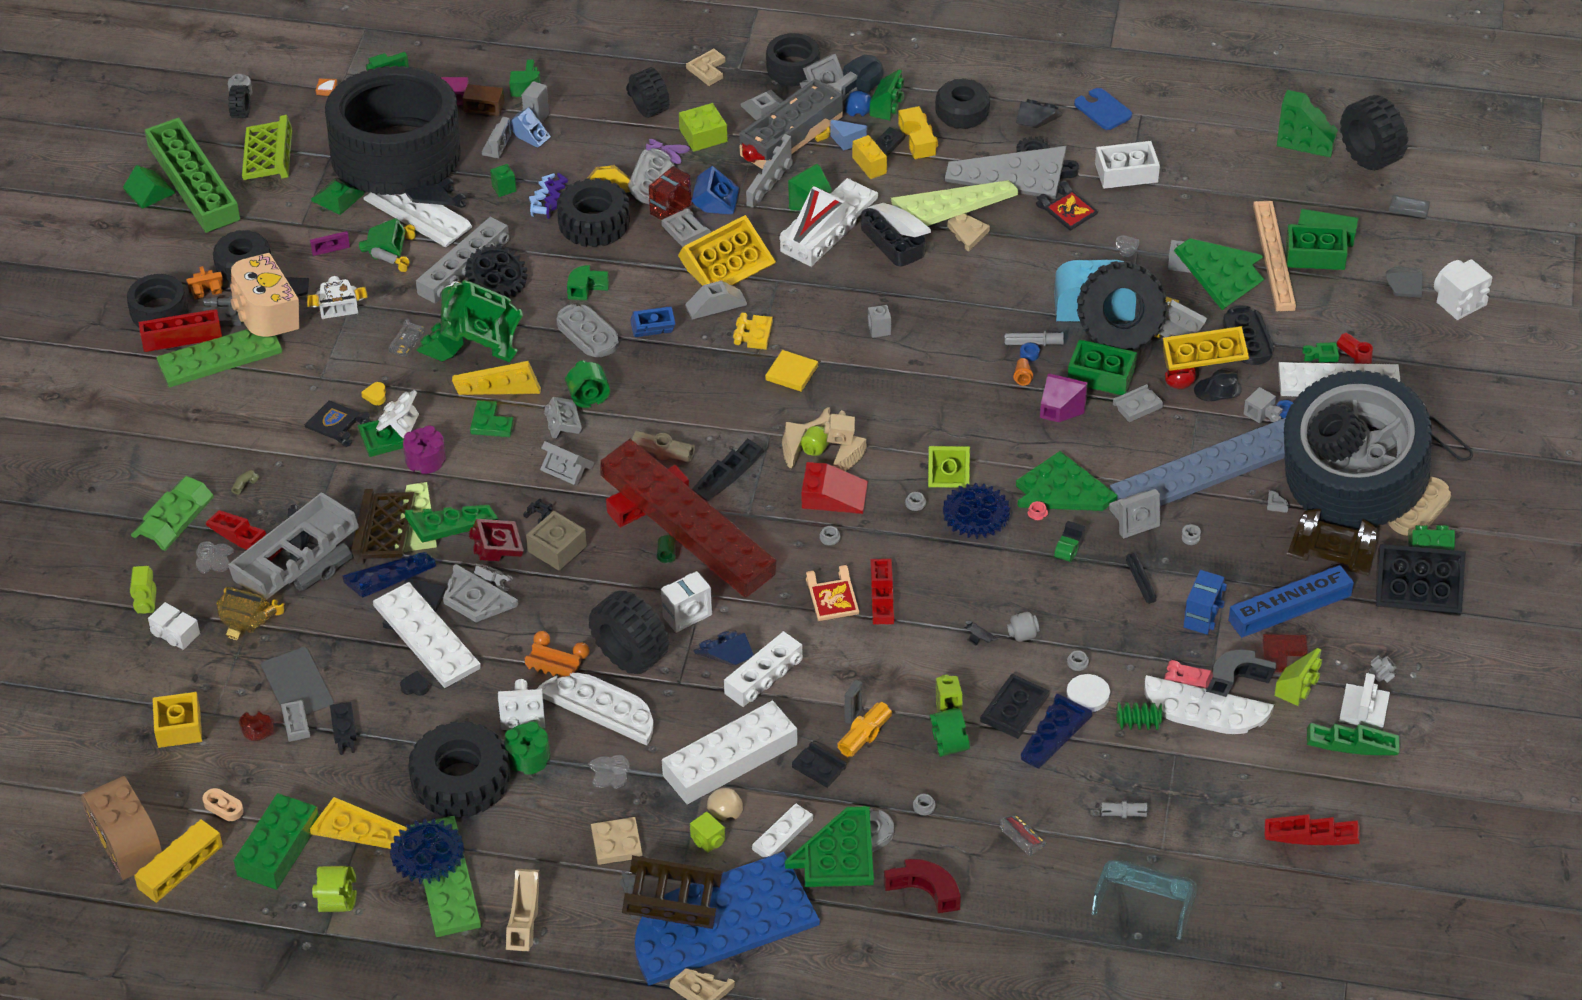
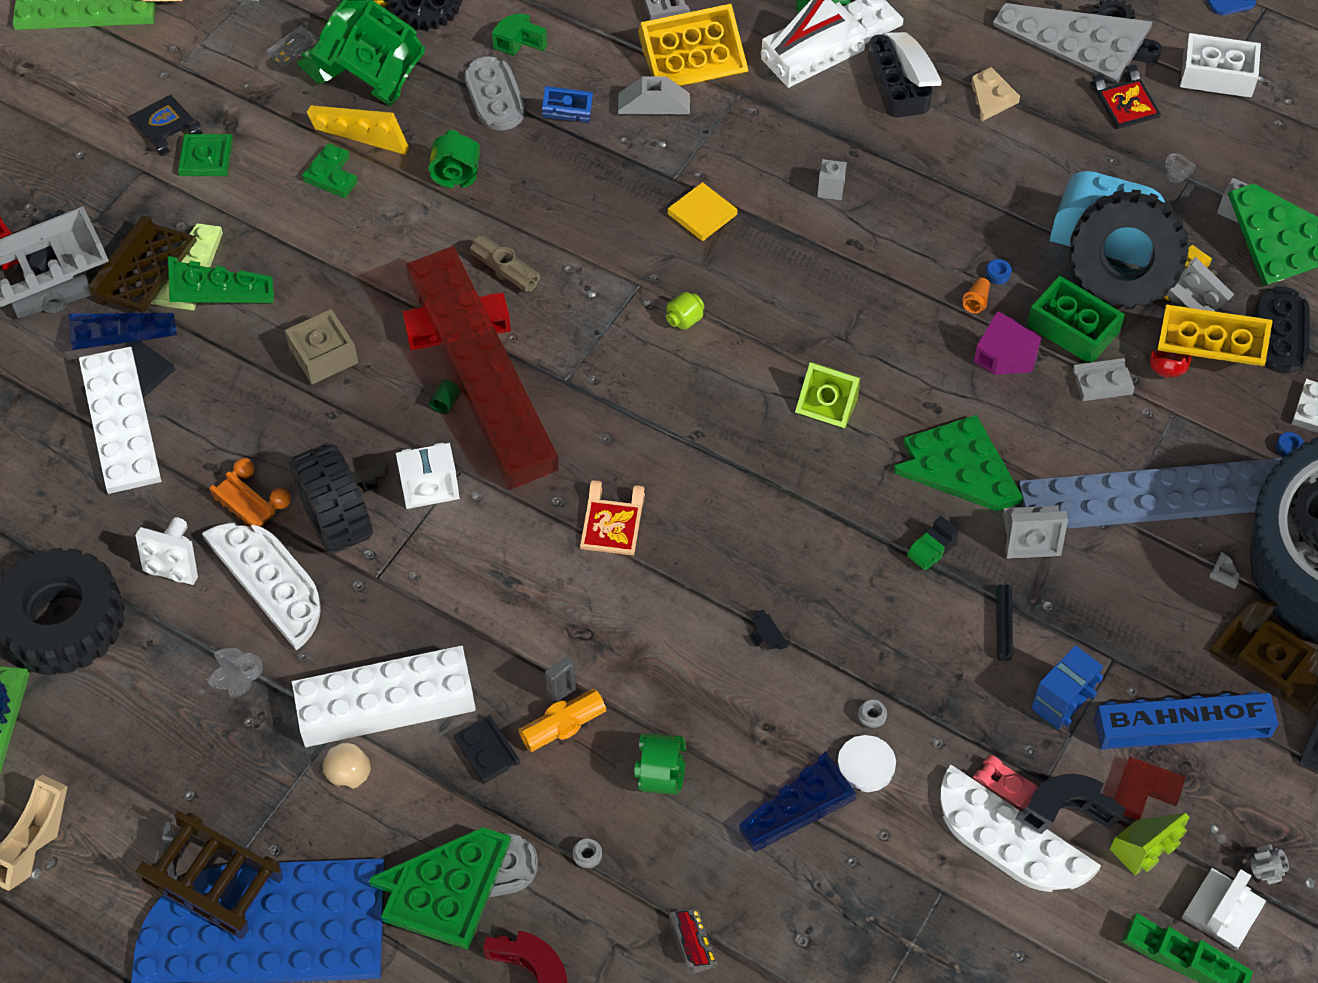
camera: 20 degrees right, 10 degrees up
olive arm [231,470,259,495] -> none
yellow tile [361,382,386,405] -> none
white bracket [376,390,419,439] -> none
black tile [400,671,429,696] -> none
magenta brick [403,425,446,474] -> none
light grey wing [443,564,518,622] -> none
dark red plate [469,519,524,561] -> none
light grey plate [474,565,513,591] -> none
green brick [504,721,550,775] -> none
black piece [523,498,576,524] -> none
light grey bracket [540,441,595,486] -> none
light grey bracket [544,397,582,438] -> none
tan plate [591,817,642,865] -> none
lime brick [690,812,725,853] -> none
black slope [692,438,764,501] -> none
dark blue slope [694,630,754,665] -> none
white brick [724,631,803,707] -> none
yellow plate [733,313,773,350] -> none
white plate [752,804,813,858] -> none
tan piece [782,407,867,472] -> none
red slope [801,462,868,514] -> none
light grey plate [820,526,840,545] -> none
tan brick [824,414,855,445] -> none
red slope [870,559,894,625] -> none
yellowish green wing [891,180,1018,226] -> none
light grey plate [905,492,926,511] -> none
lime torso [936,675,962,712] -> none
clear blue gear [943,483,1010,539] -> none
black tile [980,674,1050,739] -> none
light grey axle [1005,331,1063,346] -> none
light grey head [1007,612,1040,642] -> none
coral plate [1027,501,1048,521] -> none
light grey pin [1101,801,1147,819] -> none
green piece [1116,702,1162,730] -> none
light grey bush [1181,524,1201,545] -> none
black piece [1194,369,1242,401] -> none
light grey brick [1244,387,1282,423] -> none

